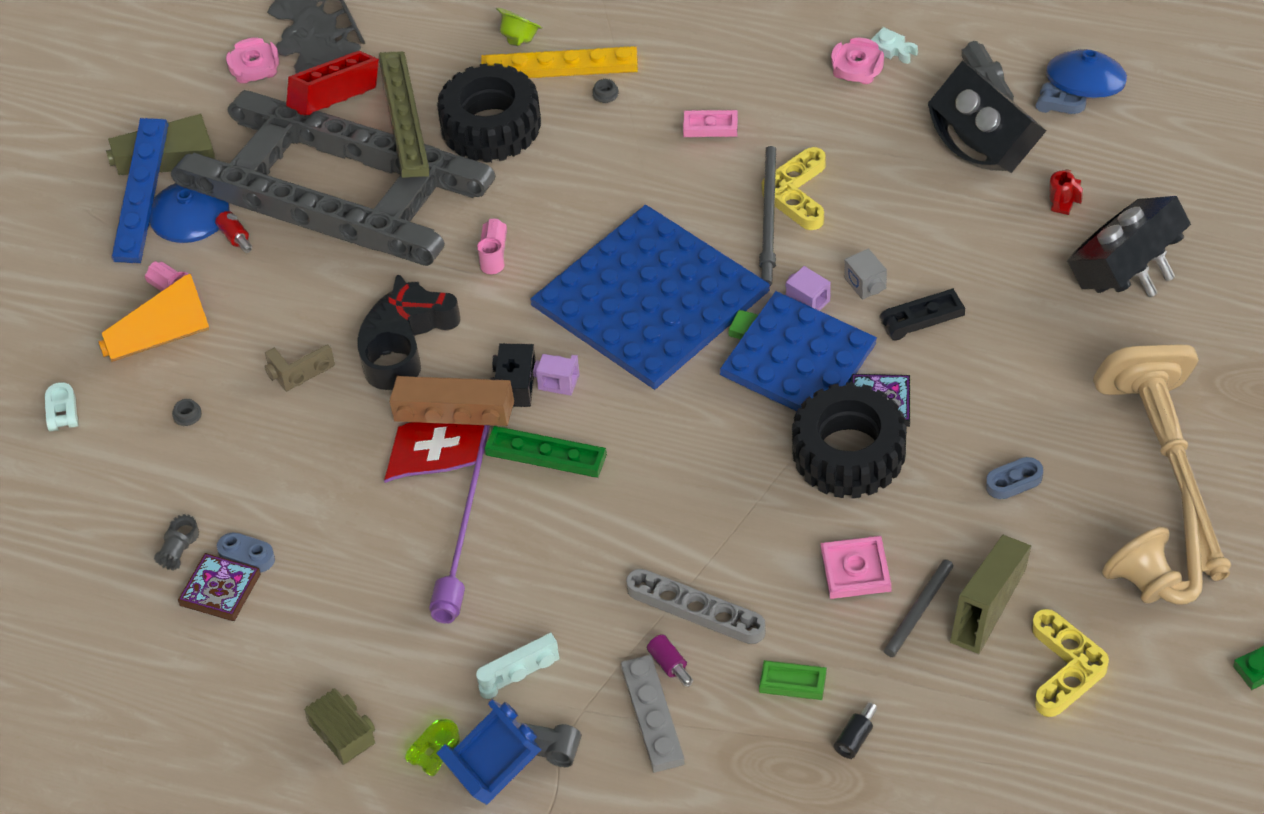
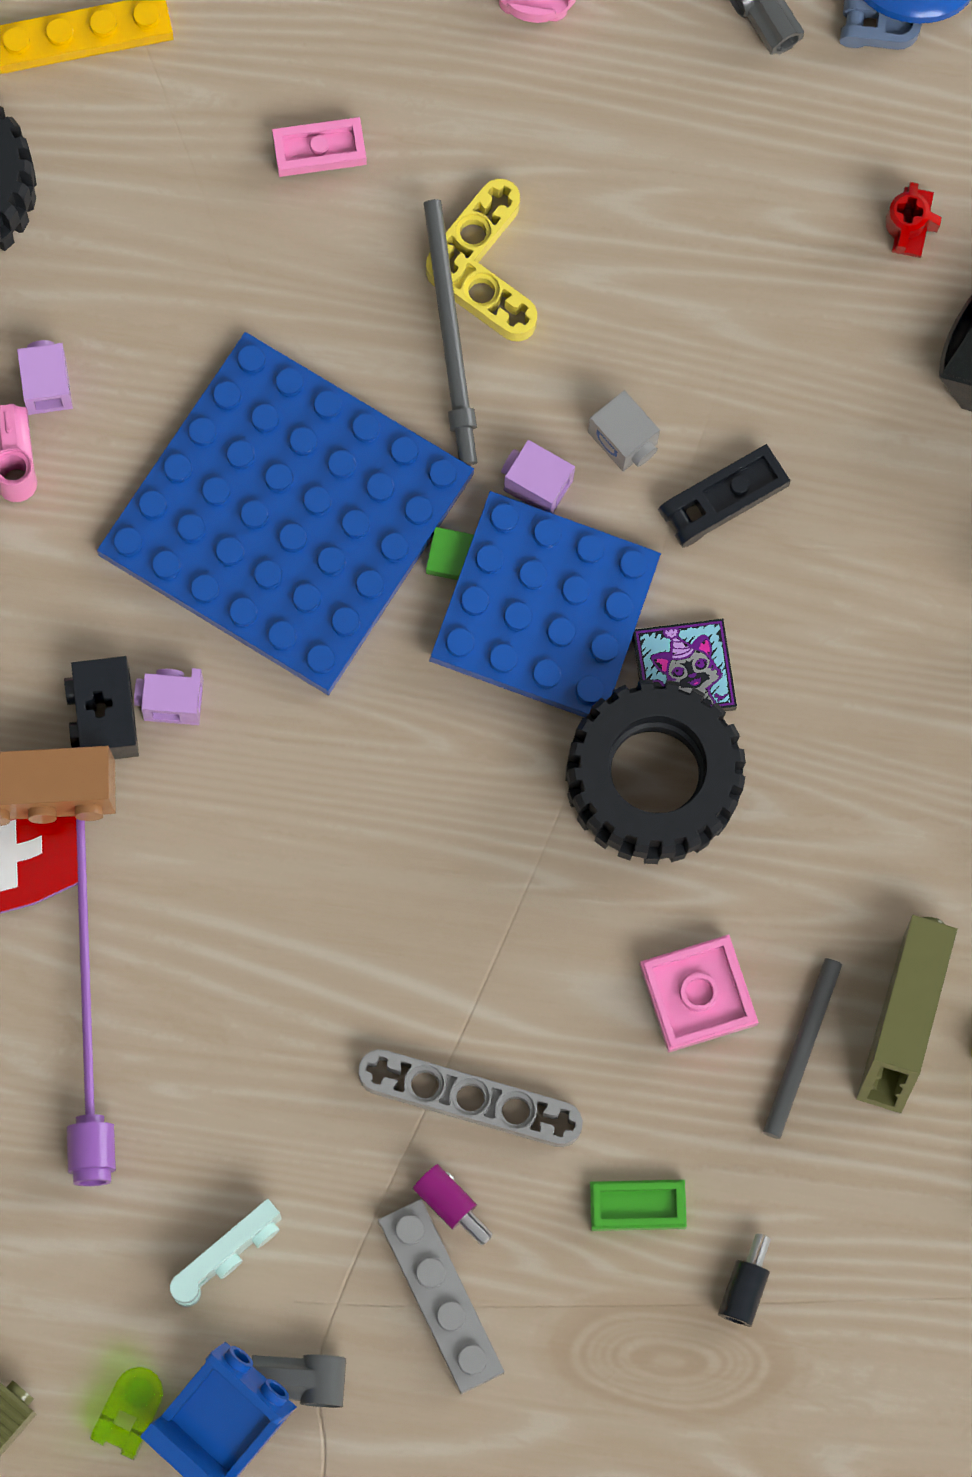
camera: 20 degrees left, 25 degrees up
green plate [485,426,607,478] -> none
dark grey plate [592,79,619,103] -> none
black piece [928,60,1047,173] -> none
sand blue plate [986,457,1044,499] -> none
none -> lavender brick [17,340,73,415]

